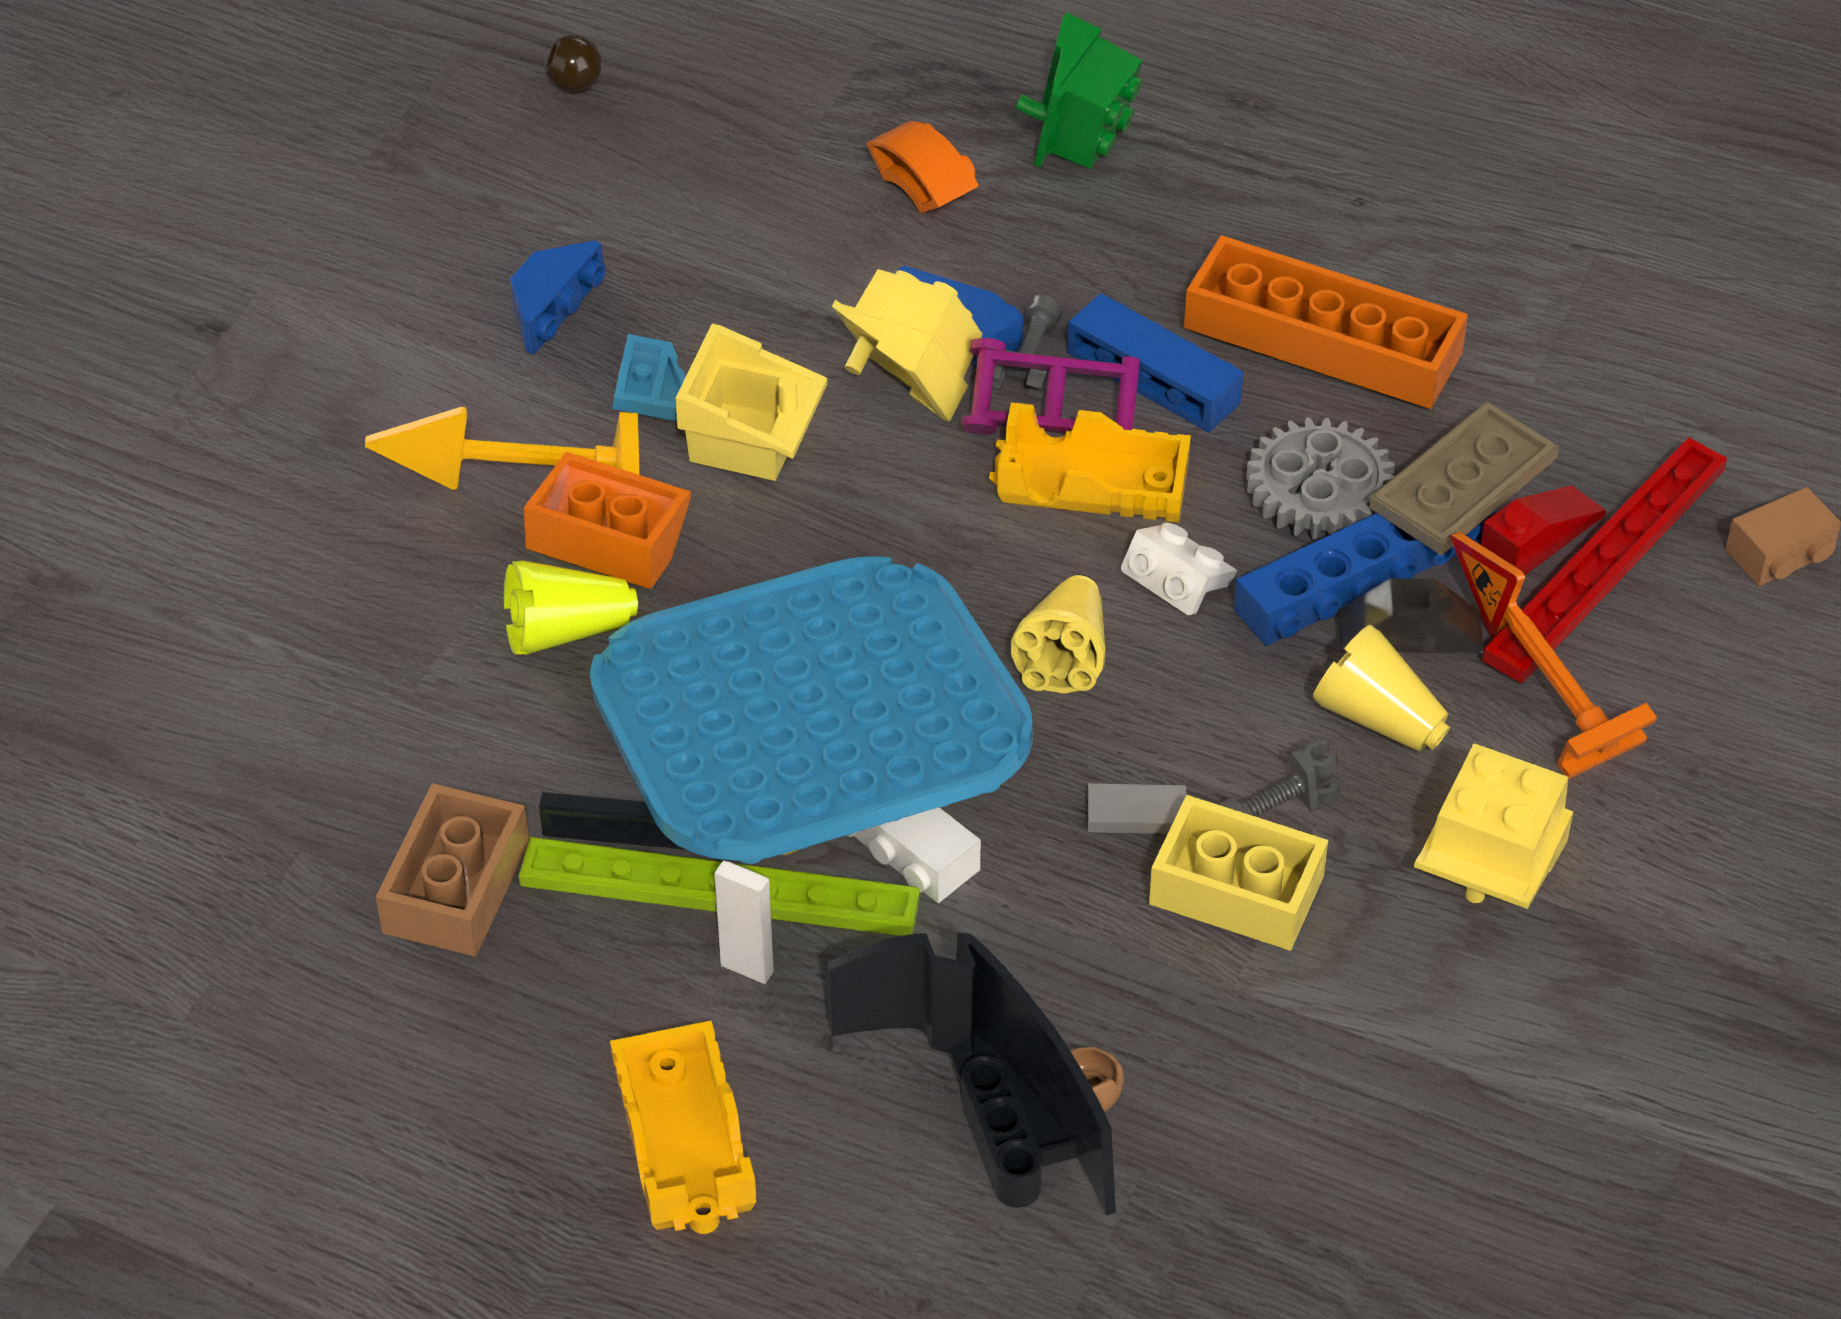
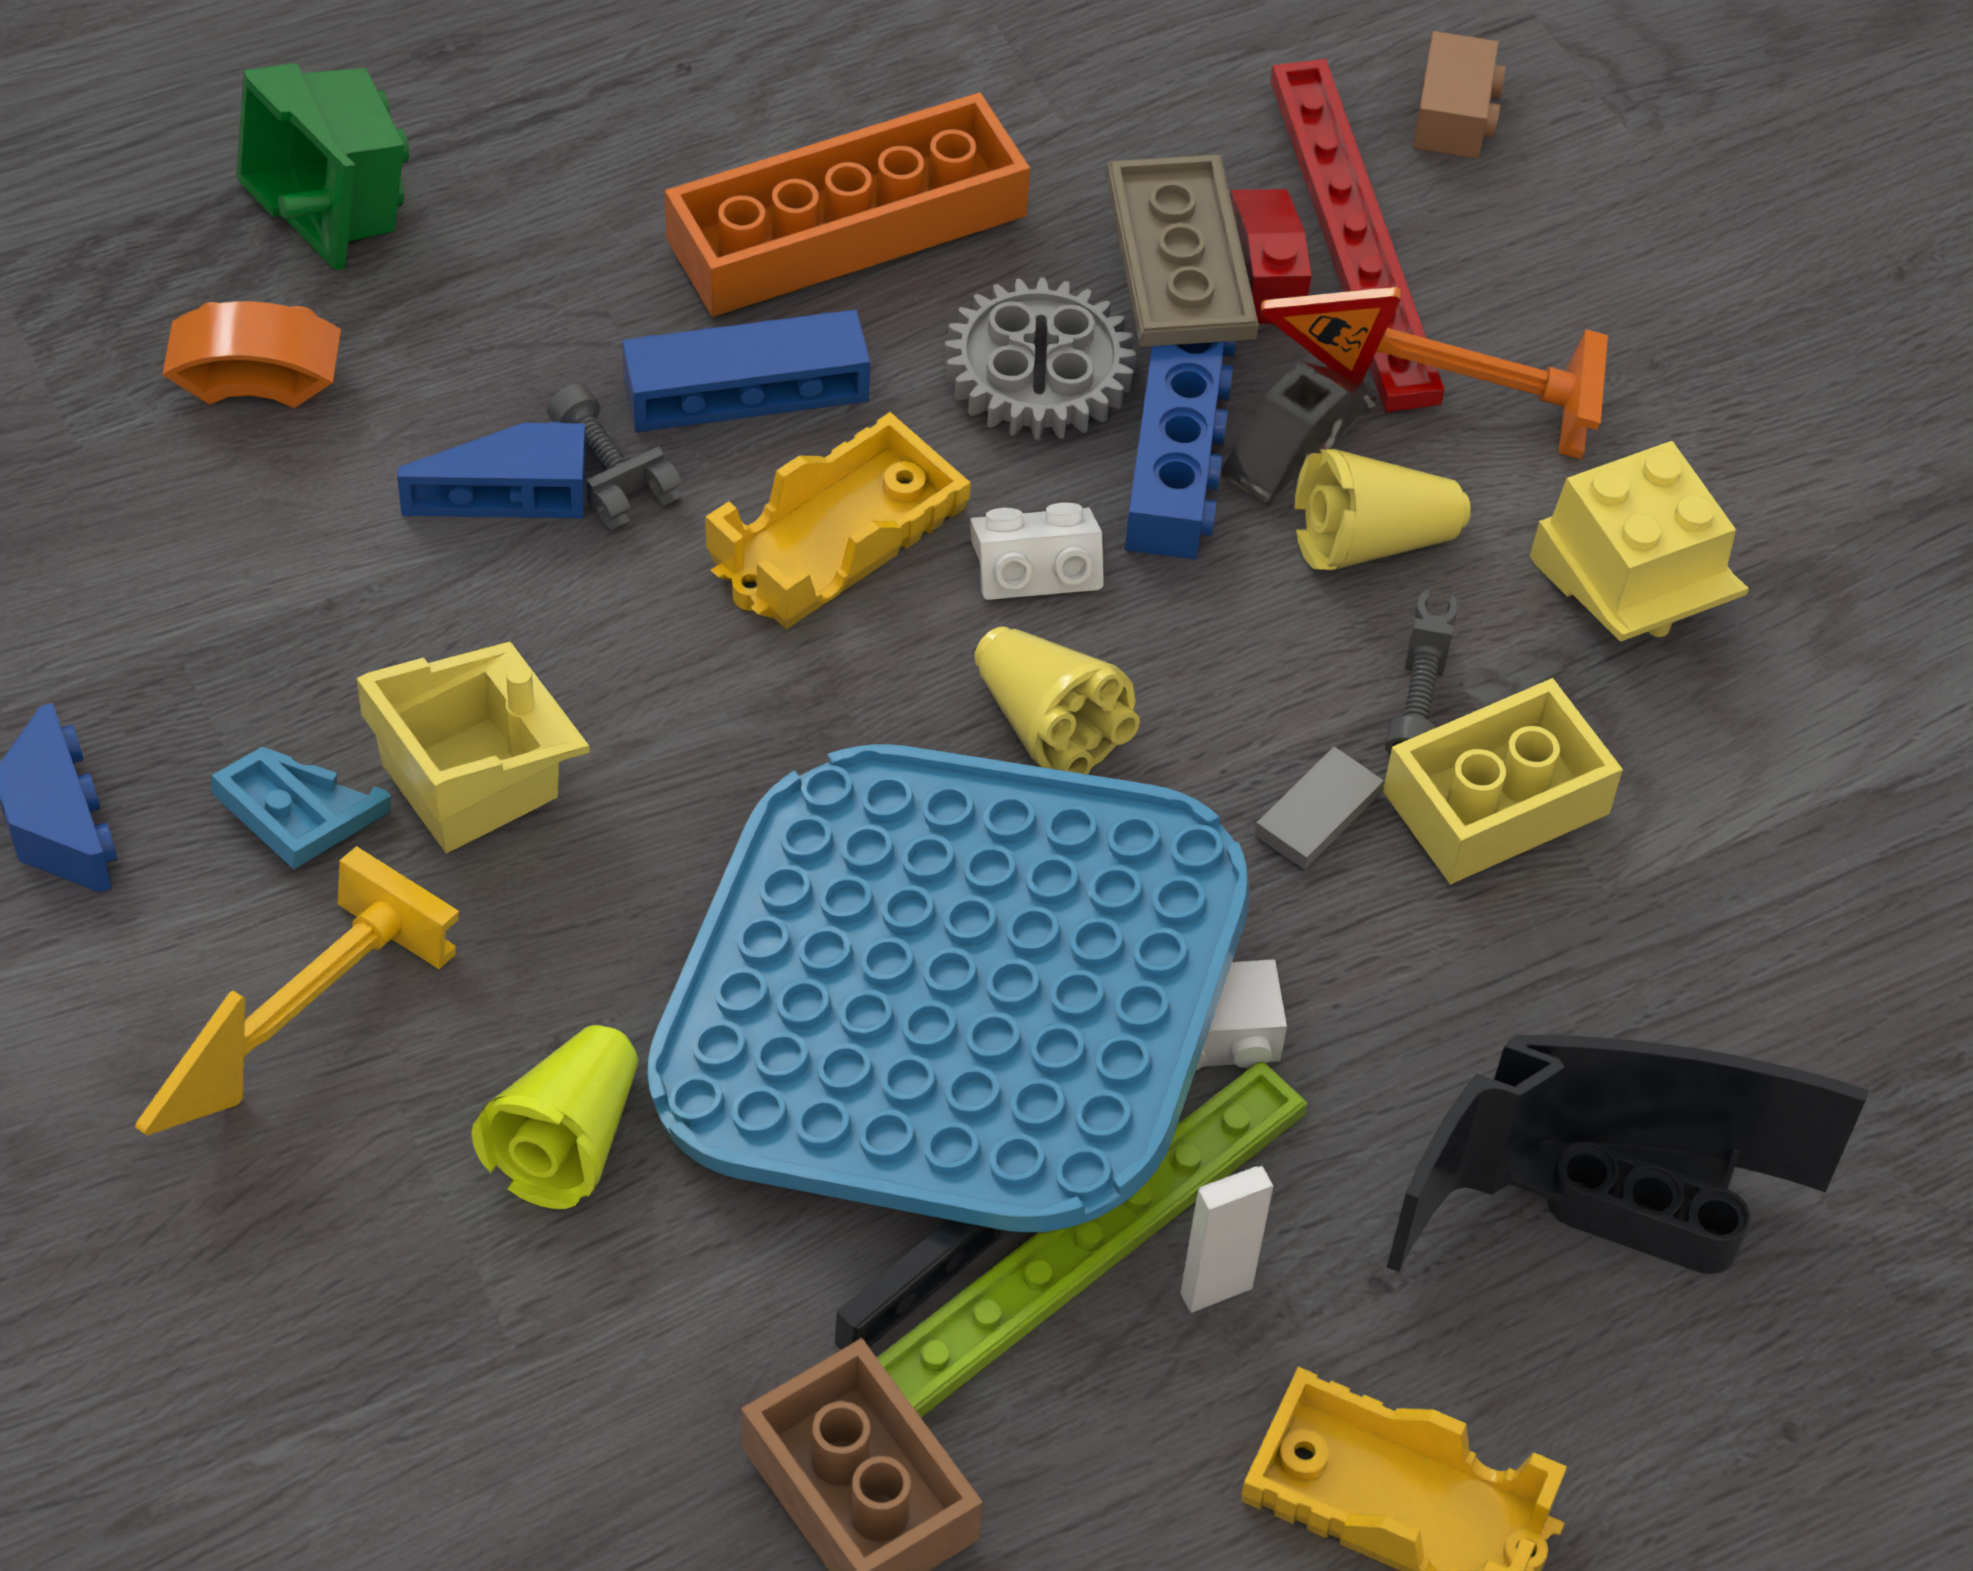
camera: 55 degrees left, 5 degrees up
orange slope [524,452,691,589] -> none
light yellow piece [832,269,983,422] -> none
magenta piece [961,338,1140,435] -> none

